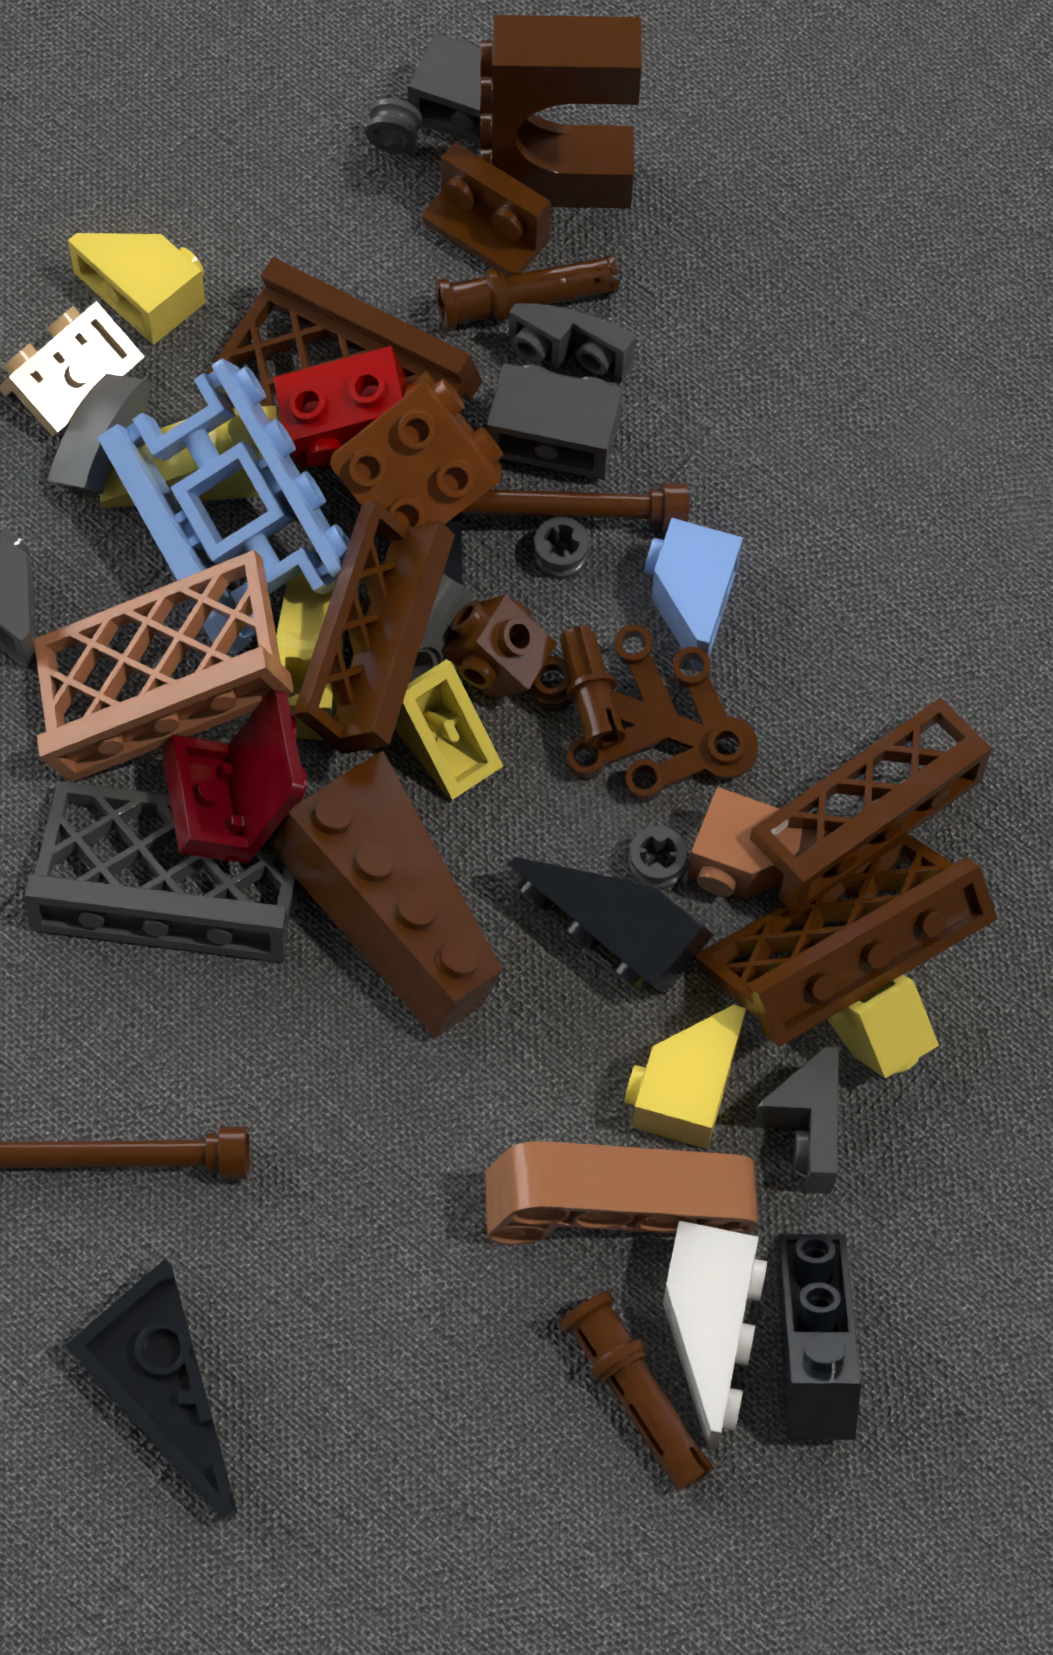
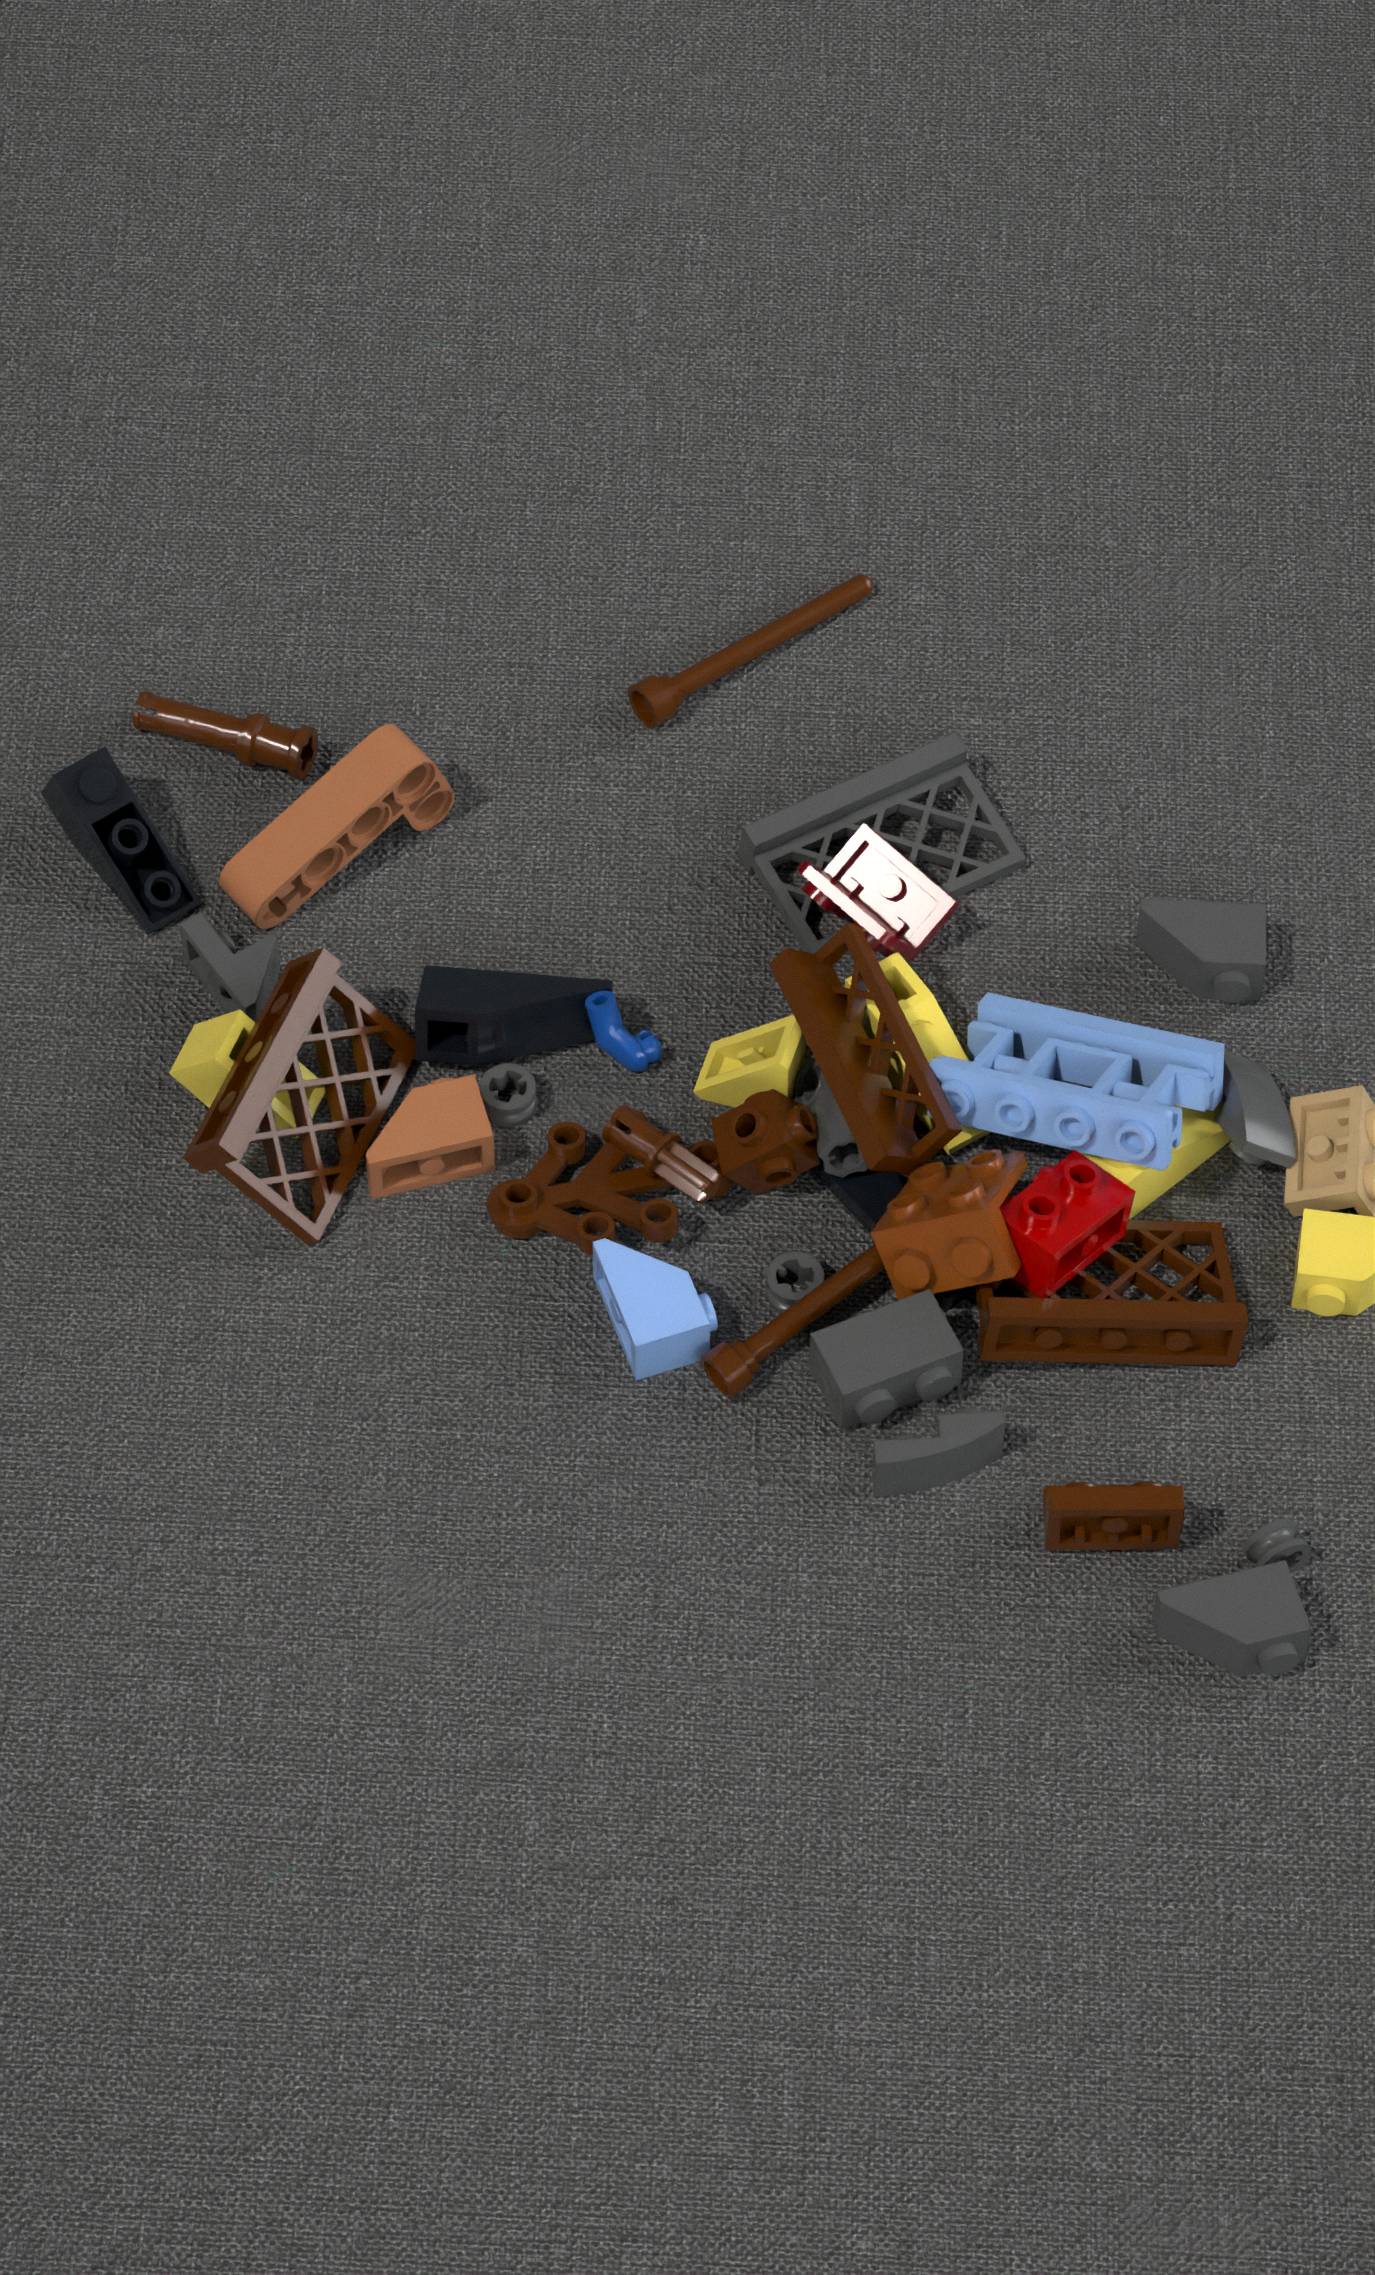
camera: 145 degrees right, 10 degrees down
nougat fence [34,550,295,783] -> none
black wing [66,1259,238,1525] -> none
reddish brown wedge [271,750,502,1039] -> none
reddish brown pin [435,255,619,332] -> none
reddish brown arch [480,15,642,208] -> none
light yellow slope [624,1005,746,1149] -> none
white slope [663,1221,767,1449] -> none
reddish brown fence [750,697,992,915] -> none
none -> blue arm [585,991,663,1072]

